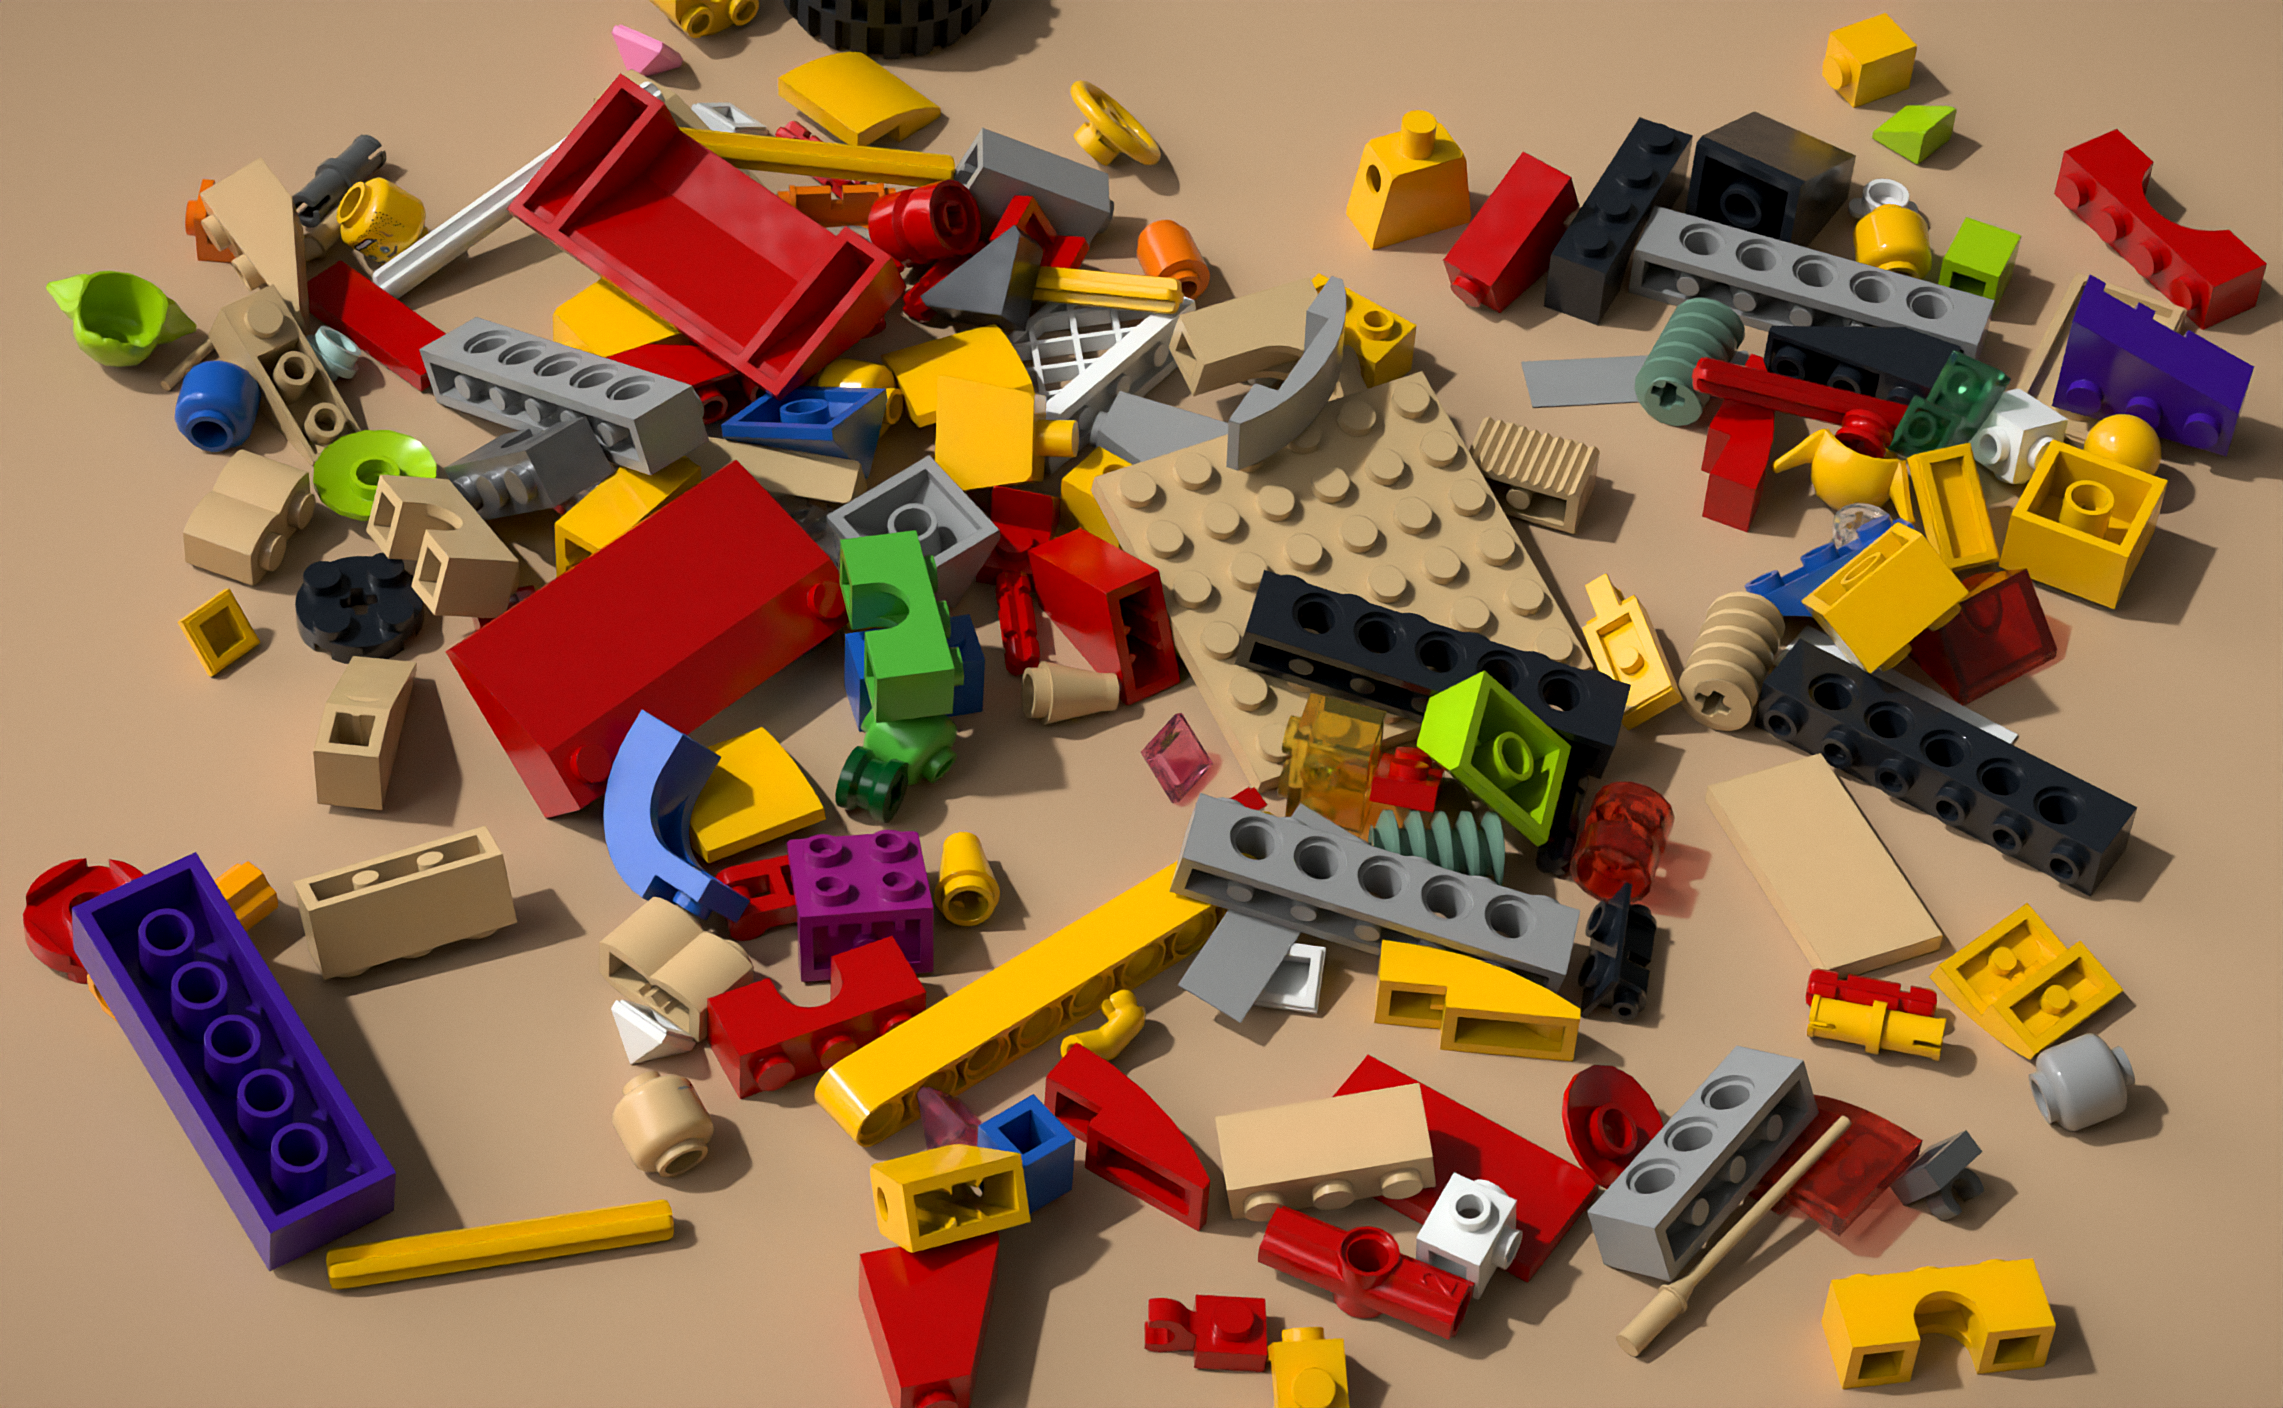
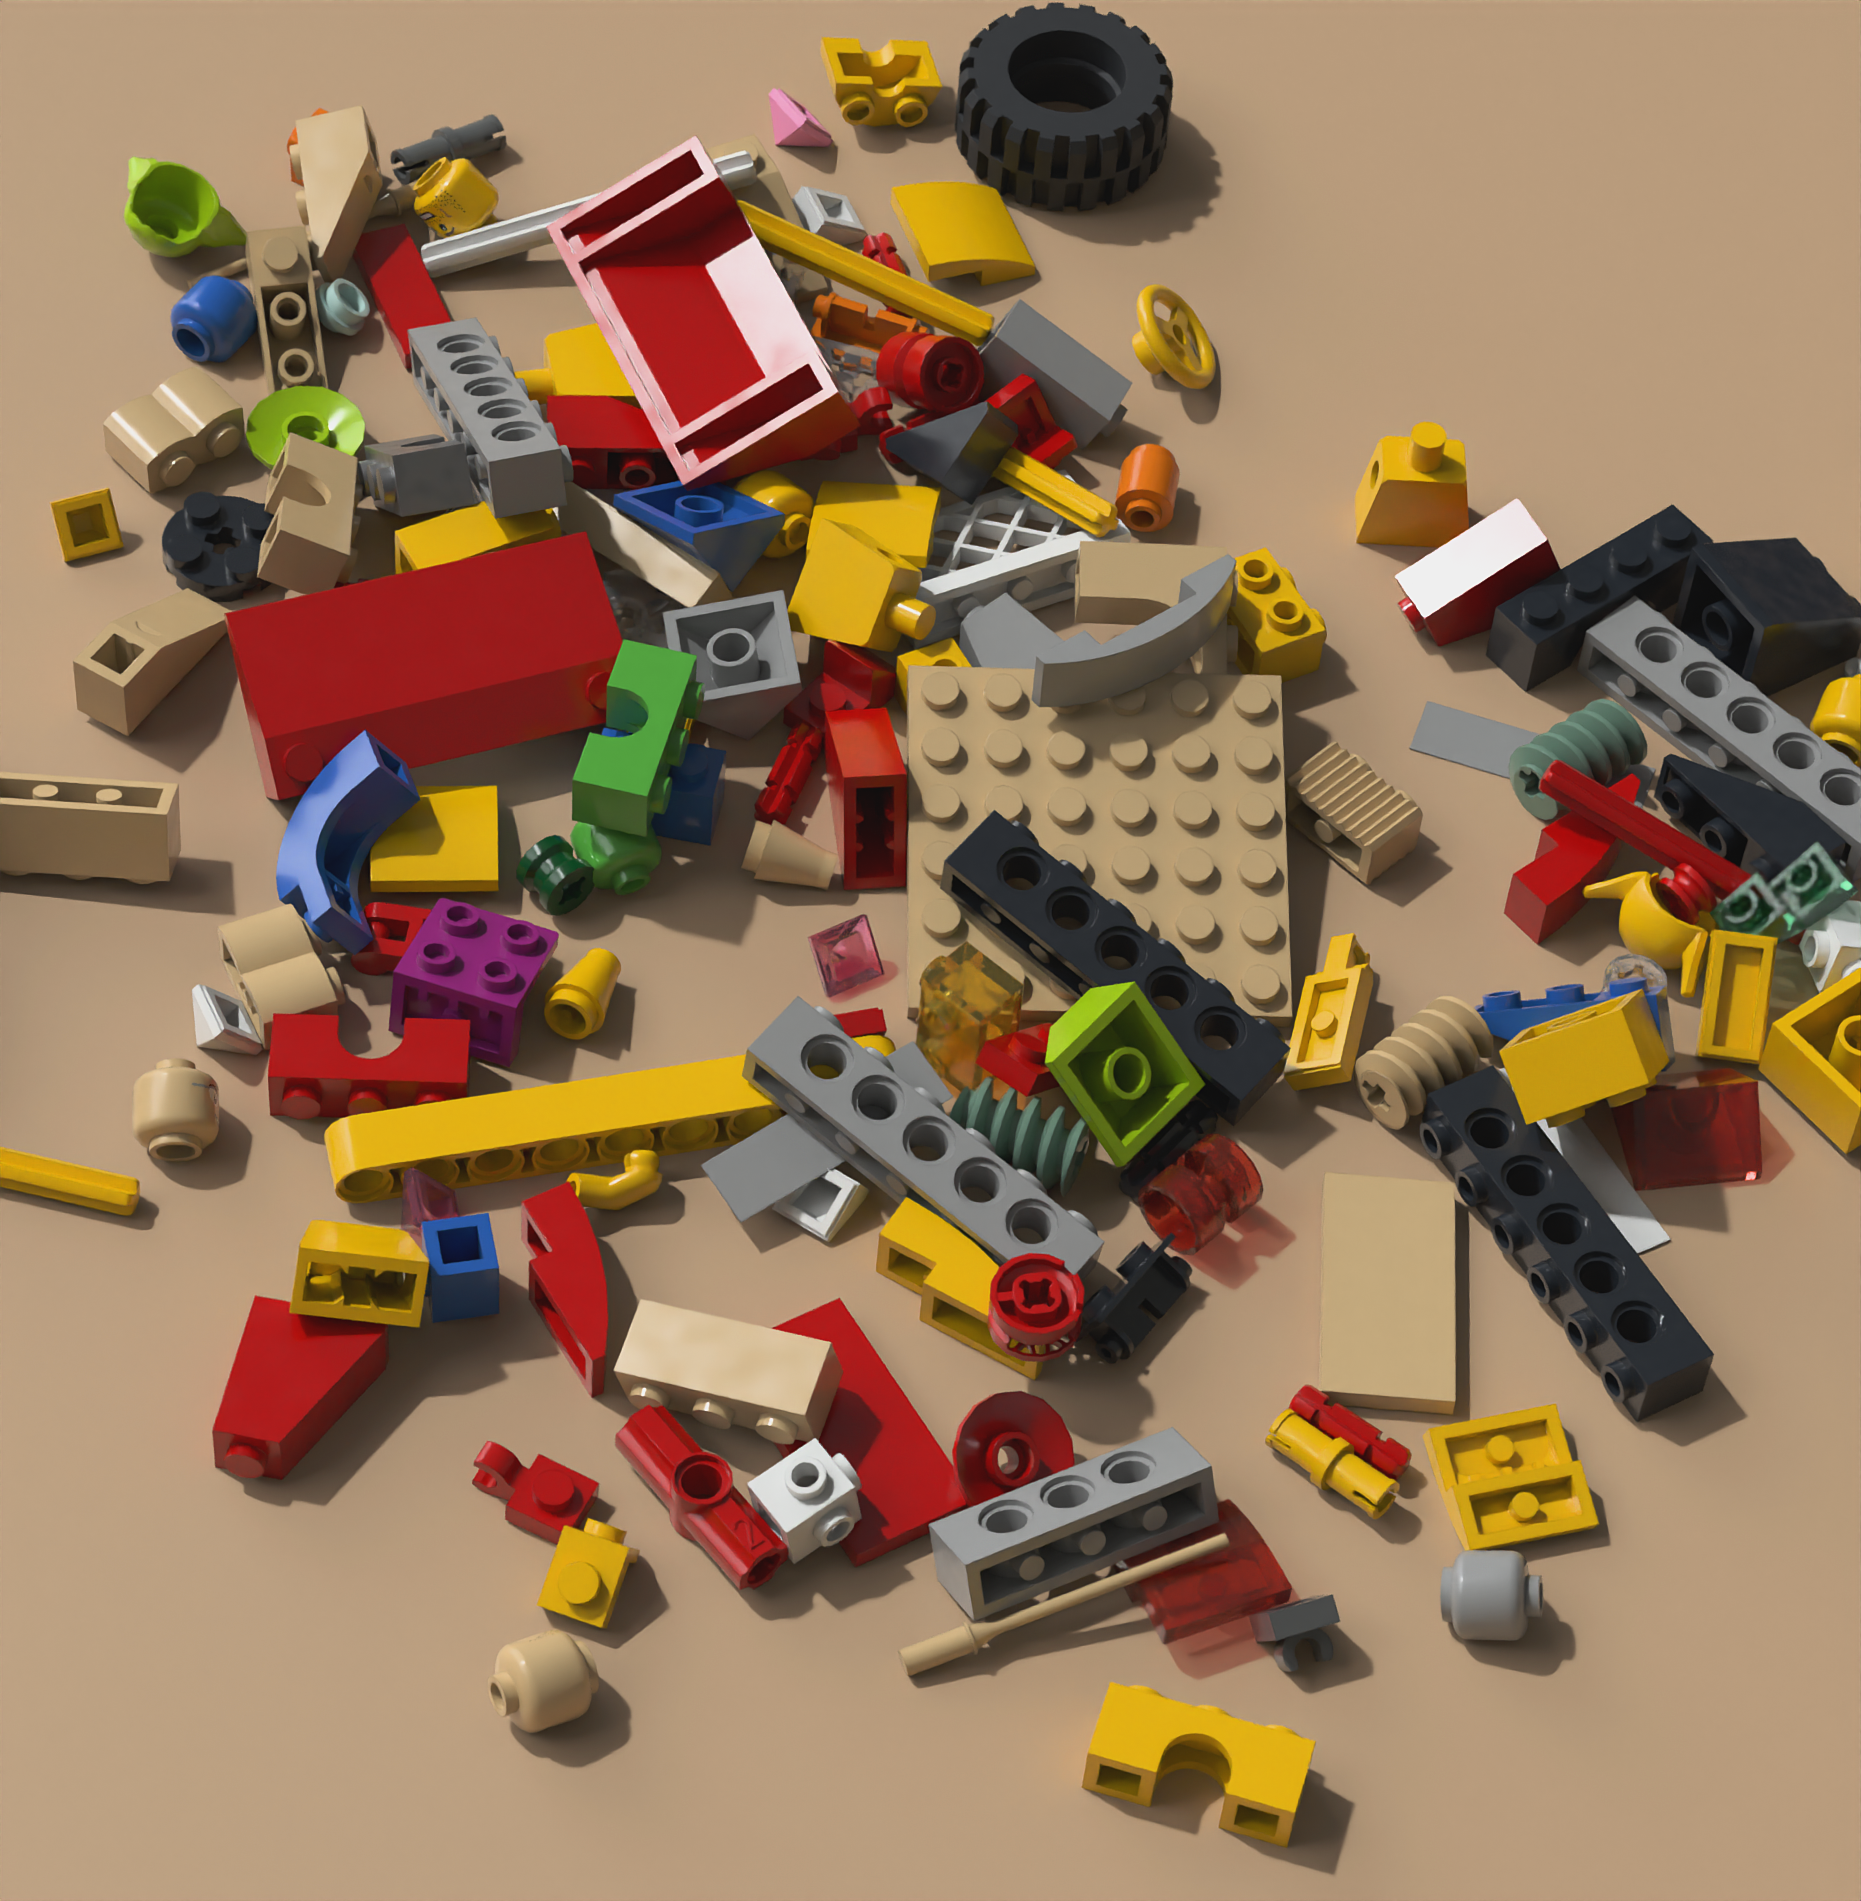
camera: 25 degrees right, 5 degrees up
none -> red wheel [987,1253,1084,1362]

